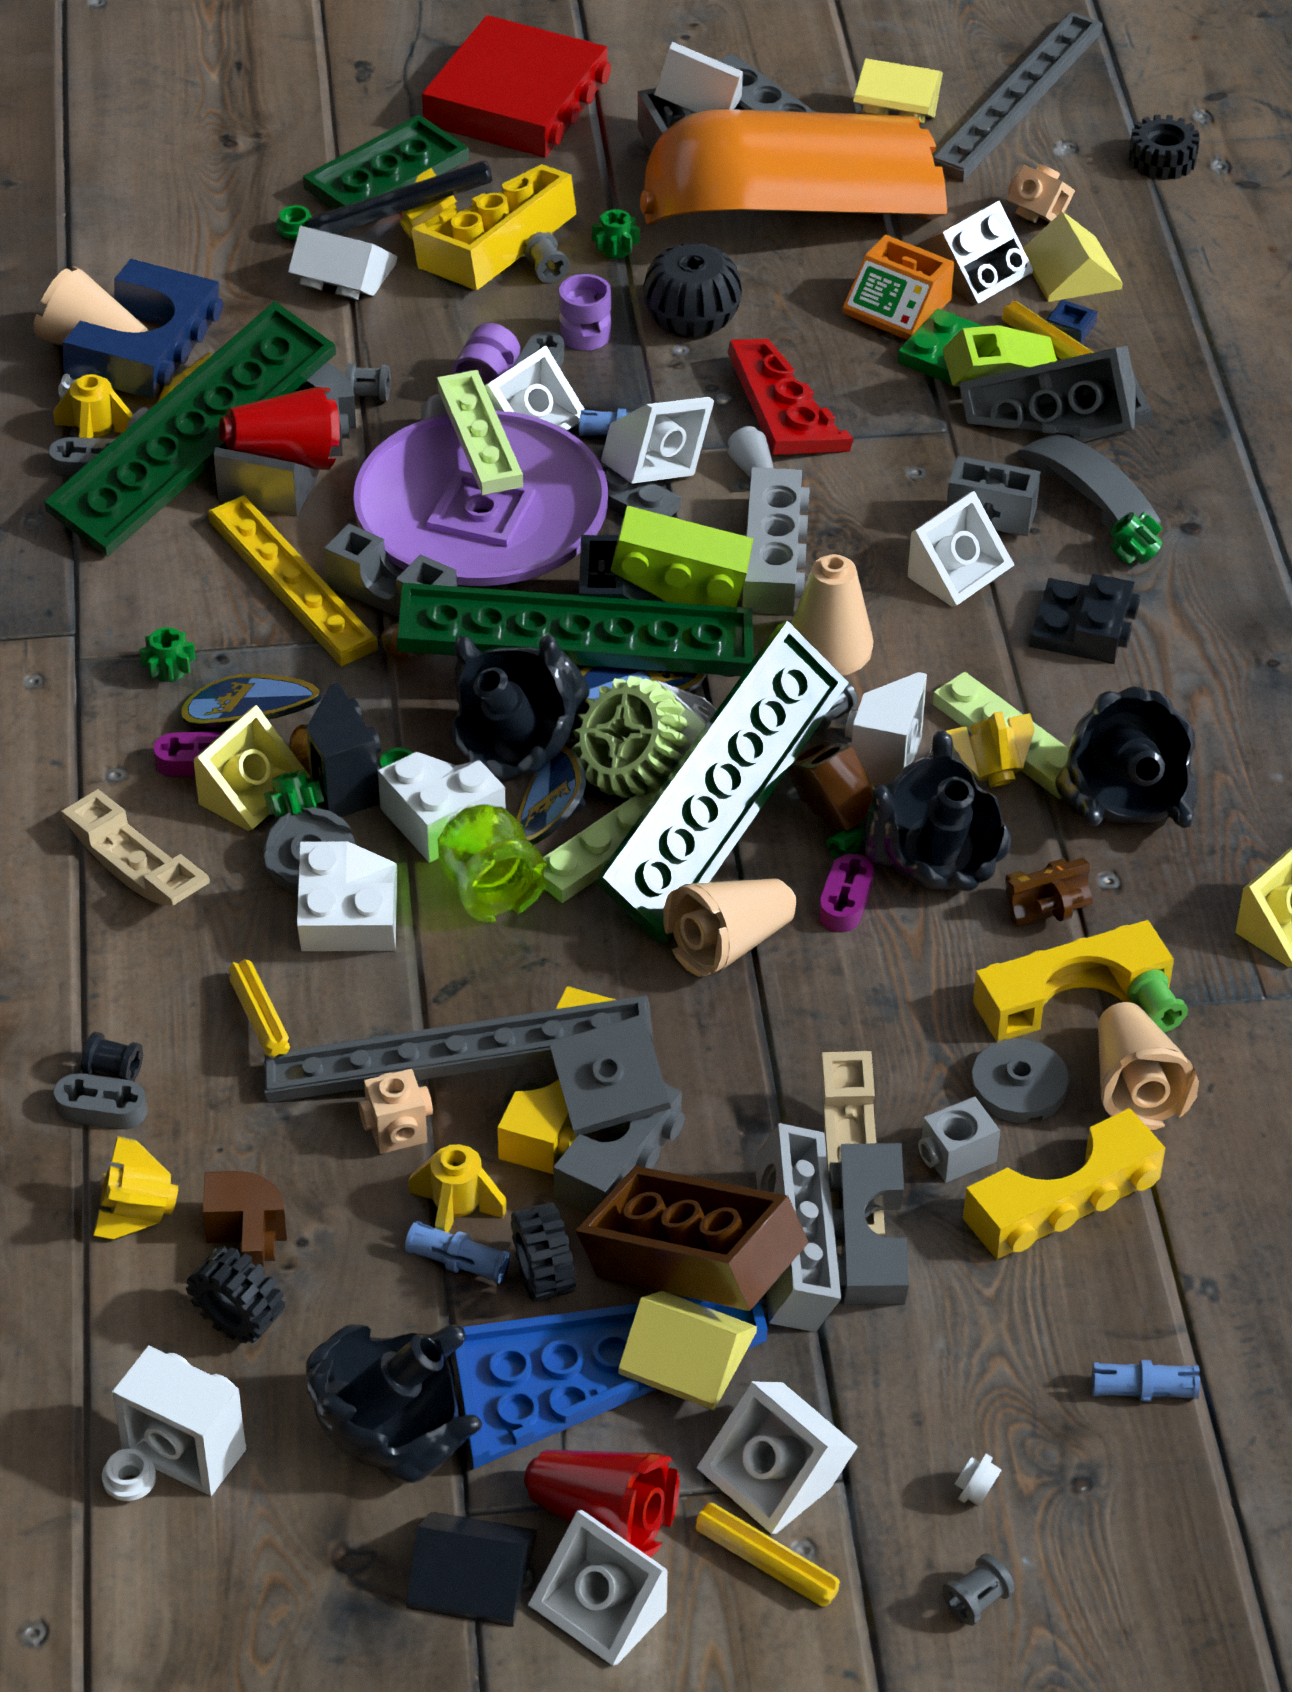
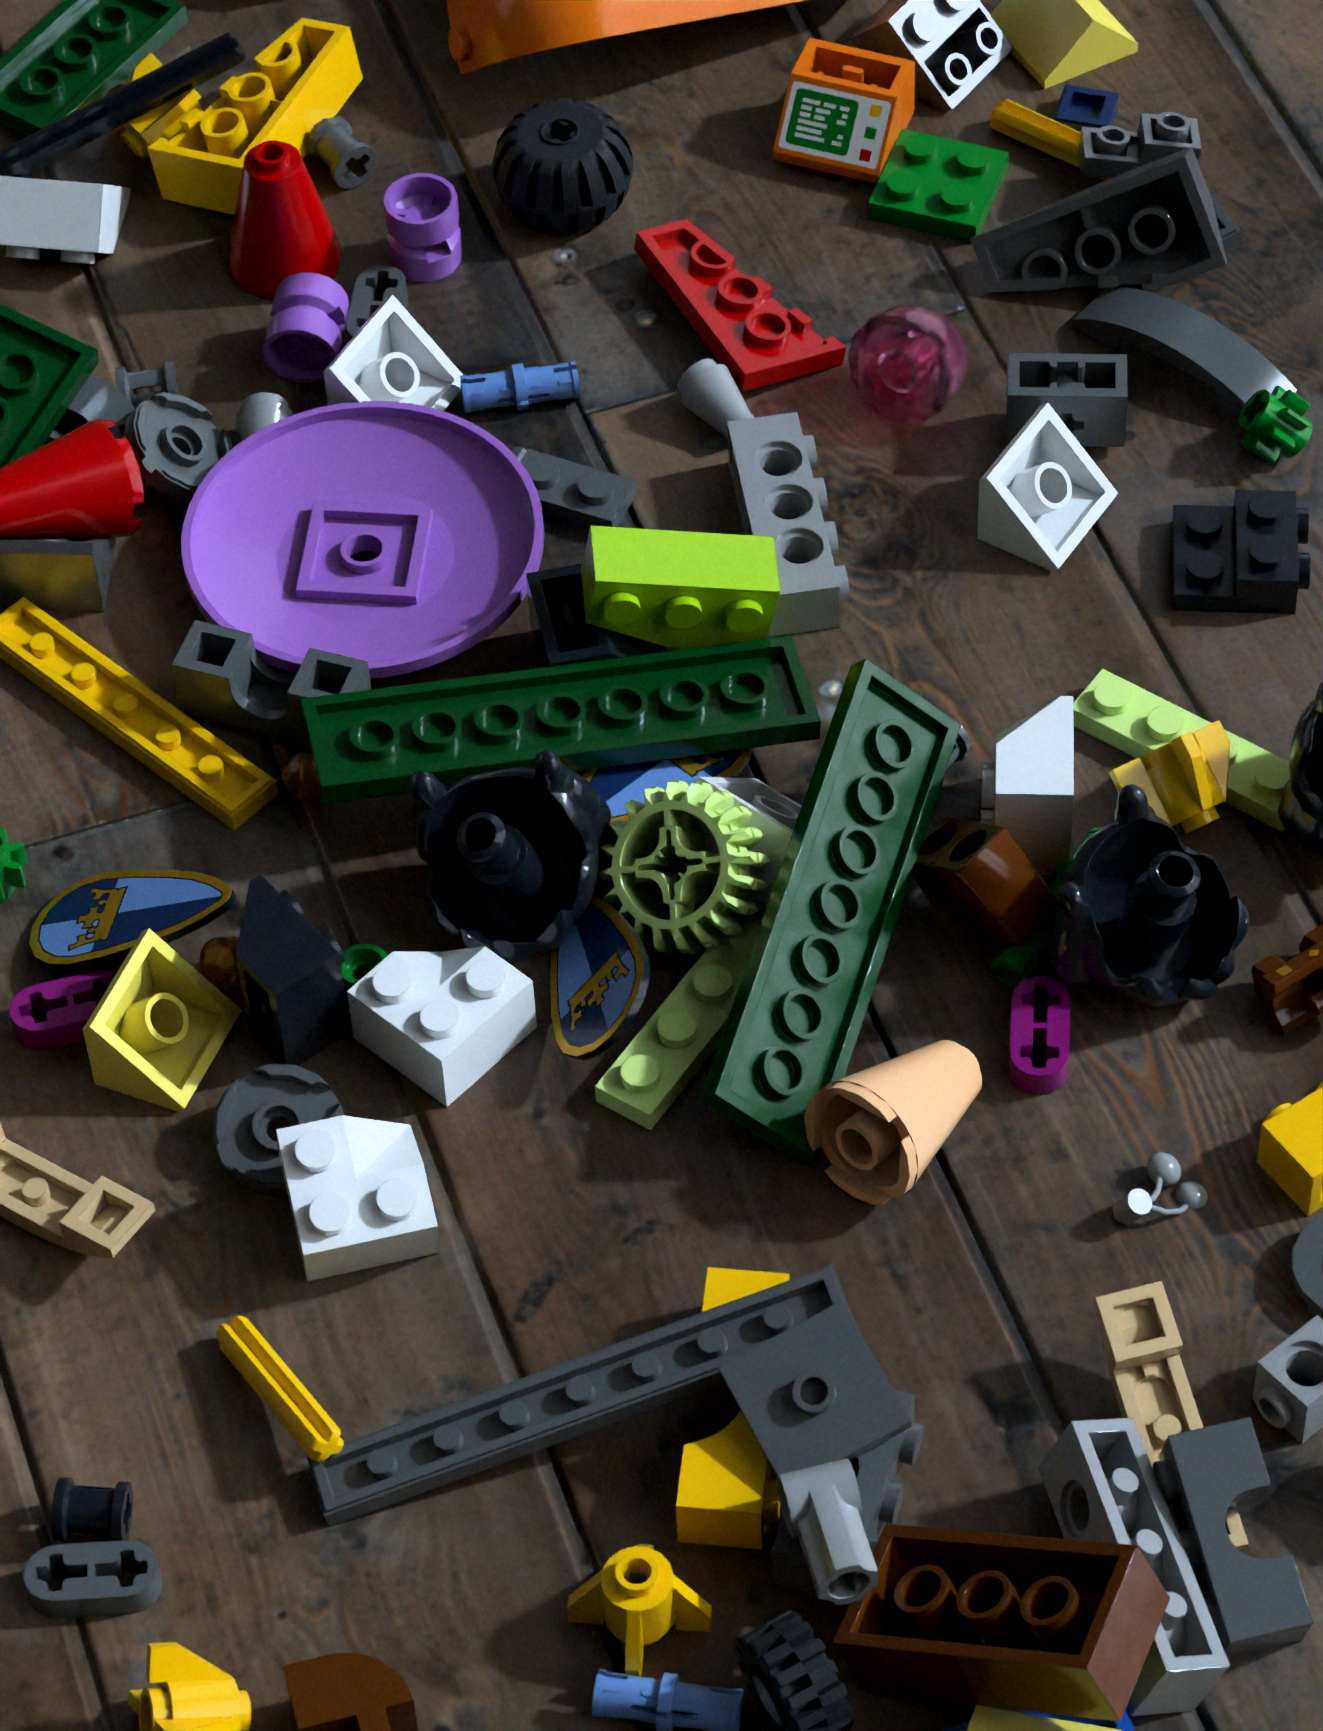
camera: 10 degrees left, 5 degrees up
green gear [264,770,325,817] -> none
light nougat brick [358,1069,433,1154] -> none
yellowish green plate [437,370,523,495] -> none
clear neon green tile [437,804,547,922] -> none
green gear [592,209,640,259] -> none
white slope [601,397,714,484] -> none
light nougat cone [791,554,874,676] -> none
lime slope [942,325,1057,386] -> none
none -> dark grey plate [123,392,234,502]
none -> red cone [228,140,341,300]
none -> light grey piece [776,1458,878,1606]
none -> clear pink cylinder [848,303,969,425]
none -> flat silver slope [1078,112,1201,177]
none -> light grey piece [1113,1152,1208,1224]

